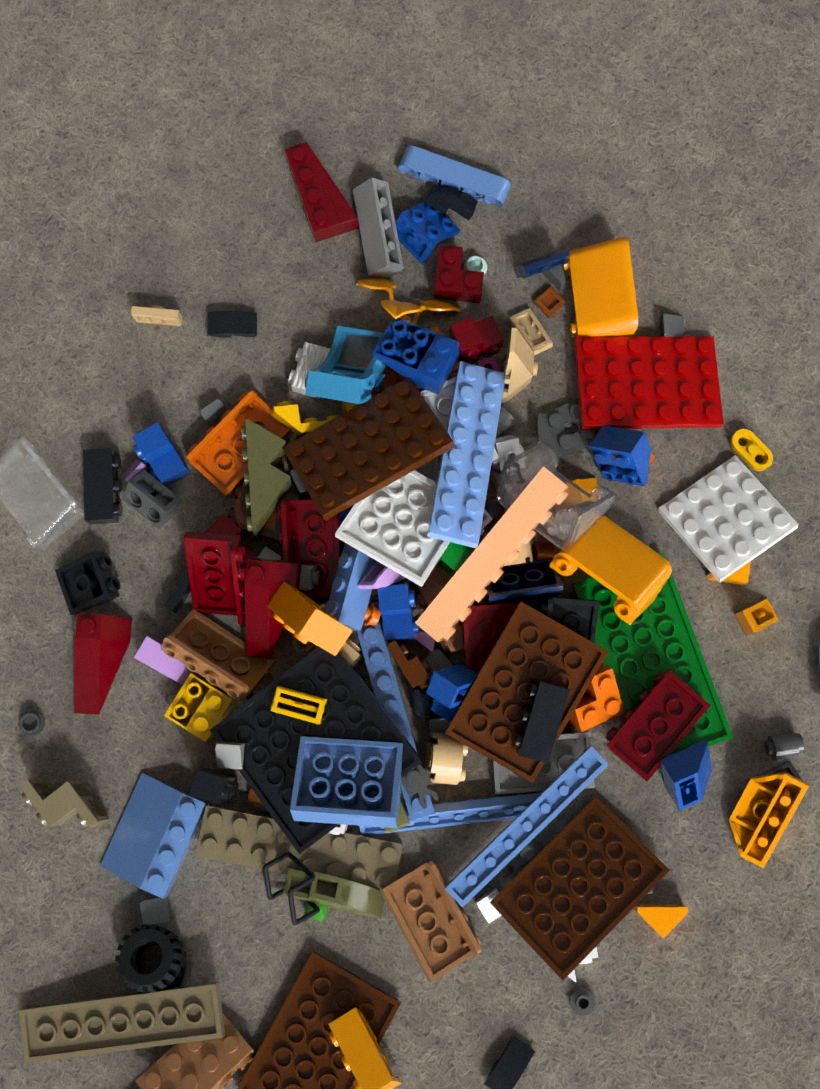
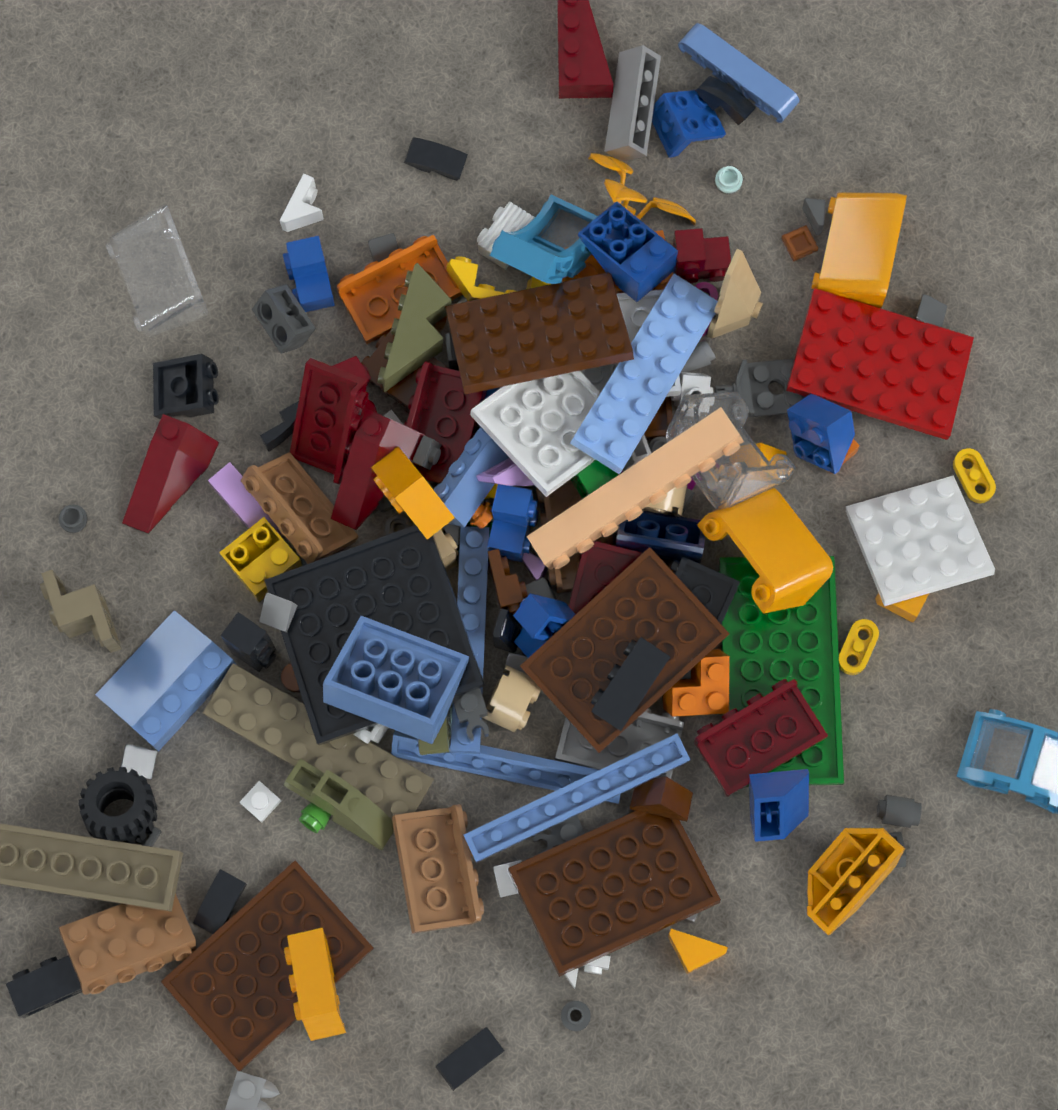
camera: 20 degrees right, 5 degrees down
black brick [83,448,123,524] -> none
lavender slope [121,459,149,482] -> none
tan plate [131,305,183,326] -> none
black piece [263,852,320,925] -> none
yellow tile [270,686,327,725] -> none
dark red brick [434,245,484,303] -> none
tan plate [509,308,553,356] -> none
dark blue slope [514,249,570,279] -> none
dark orange tile [533,539,560,560] -> none
light orange slope [734,598,779,636] -> none
none -> black slope [193,869,247,934]
none -> white plate [240,781,281,823]
none -> white slope [280,174,324,232]
none -> reddish brown slope [630,777,693,822]
none -> yellow plate [839,619,879,675]

